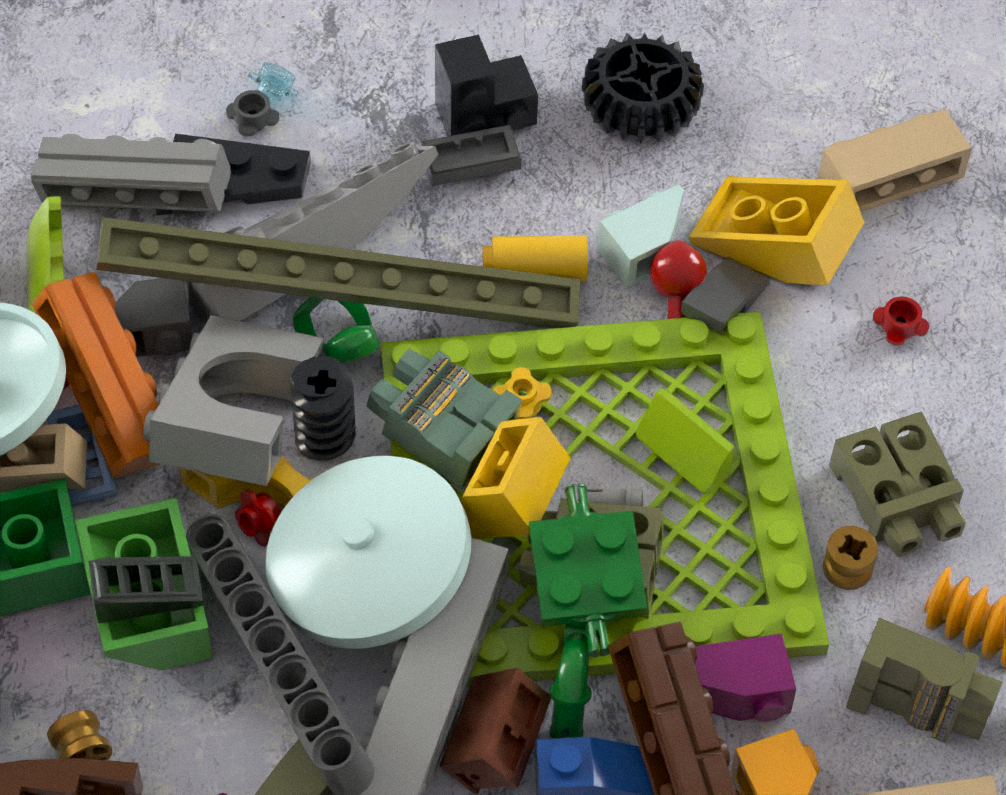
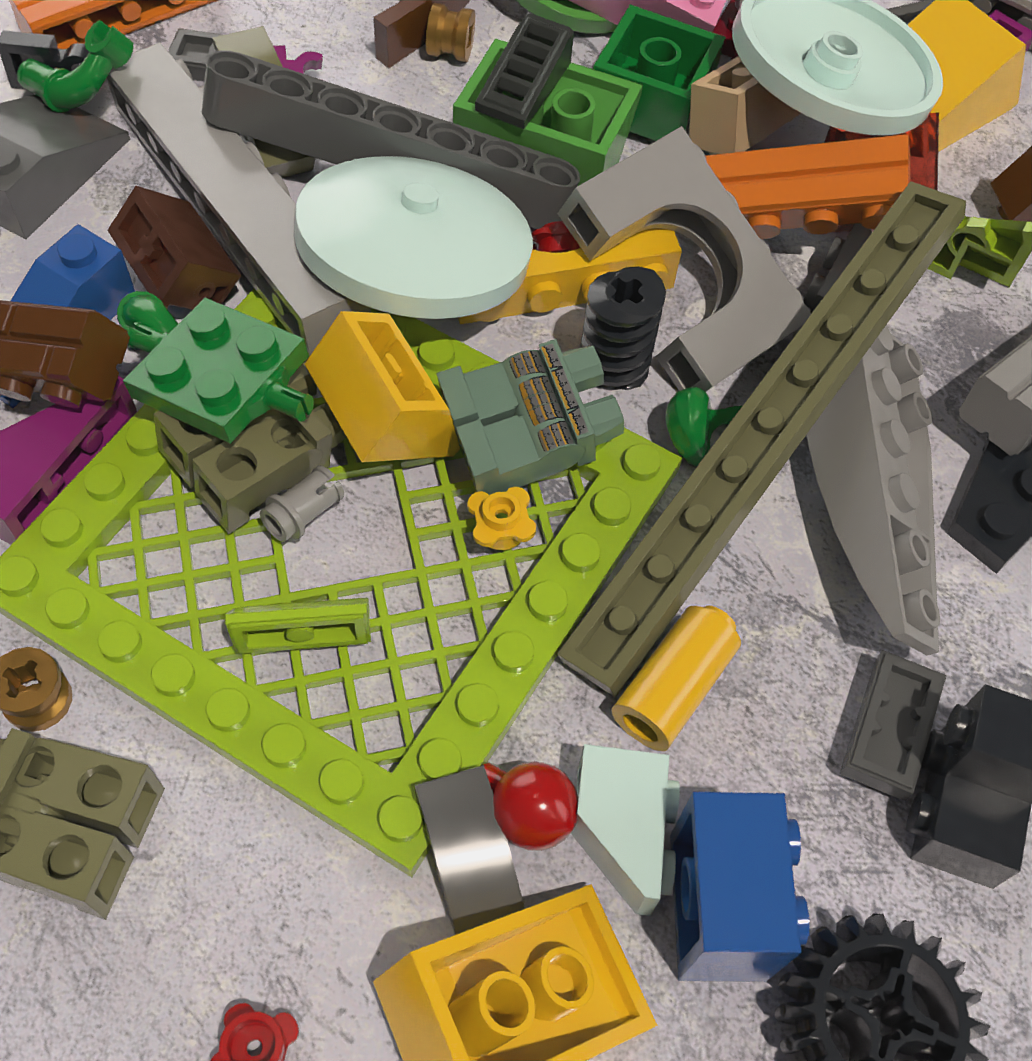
camera: 125 degrees right, 5 degrees up
none -> blue brick [670,792,810,982]

